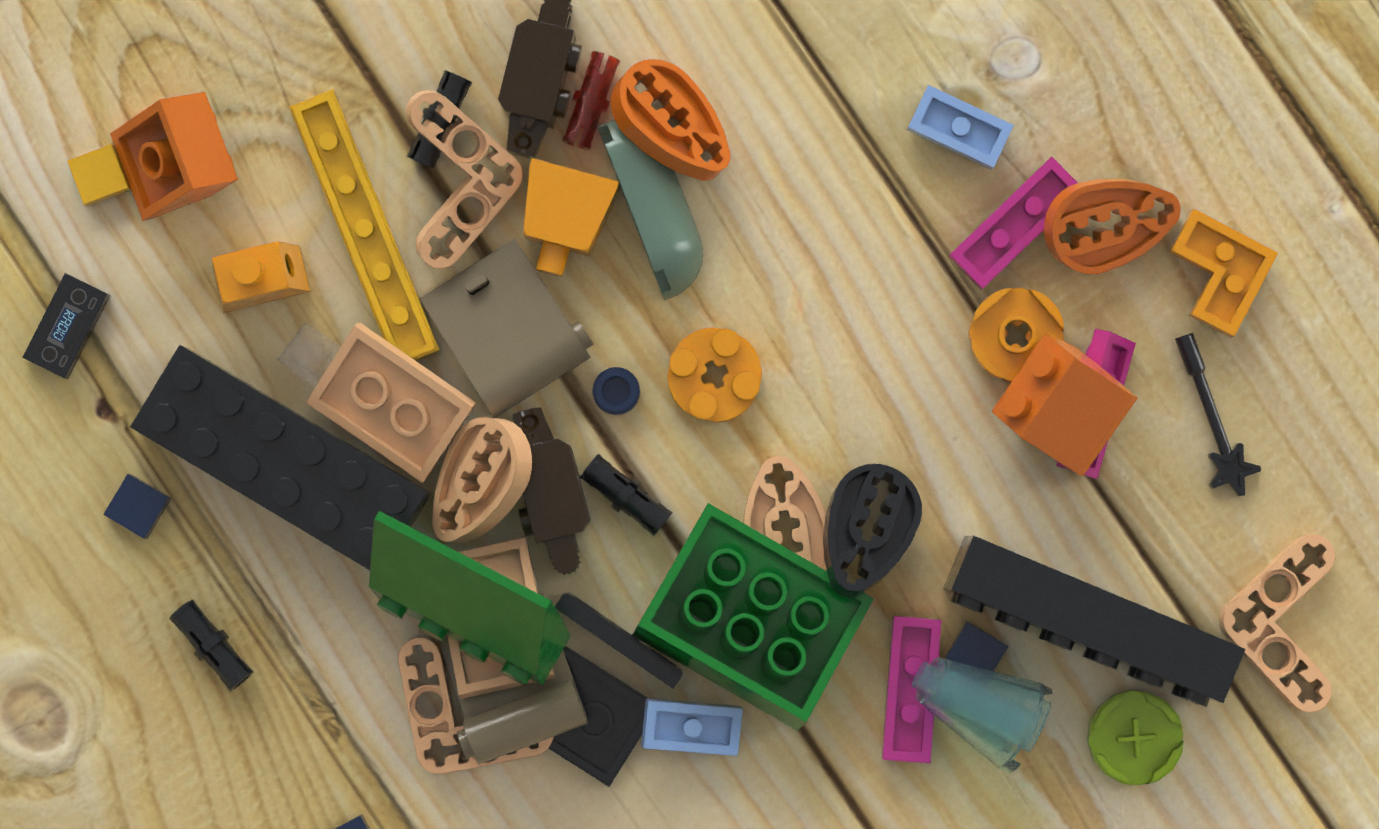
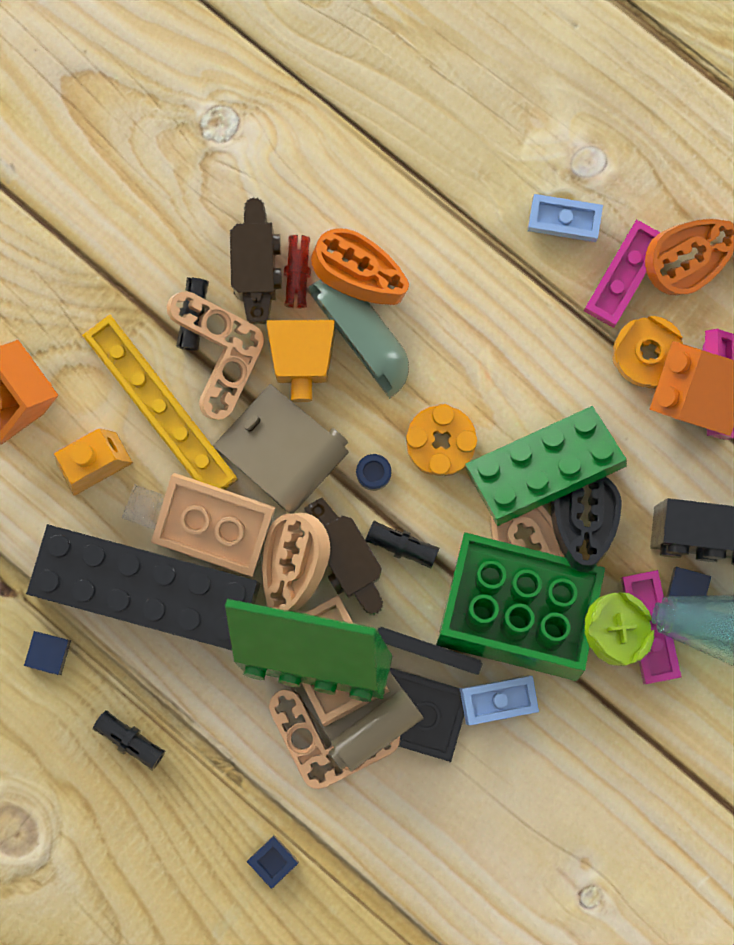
camera: 15 degrees left, 5 degrees down
none -> plate [465,406,627,526]
none -> lime tile [585,592,654,666]

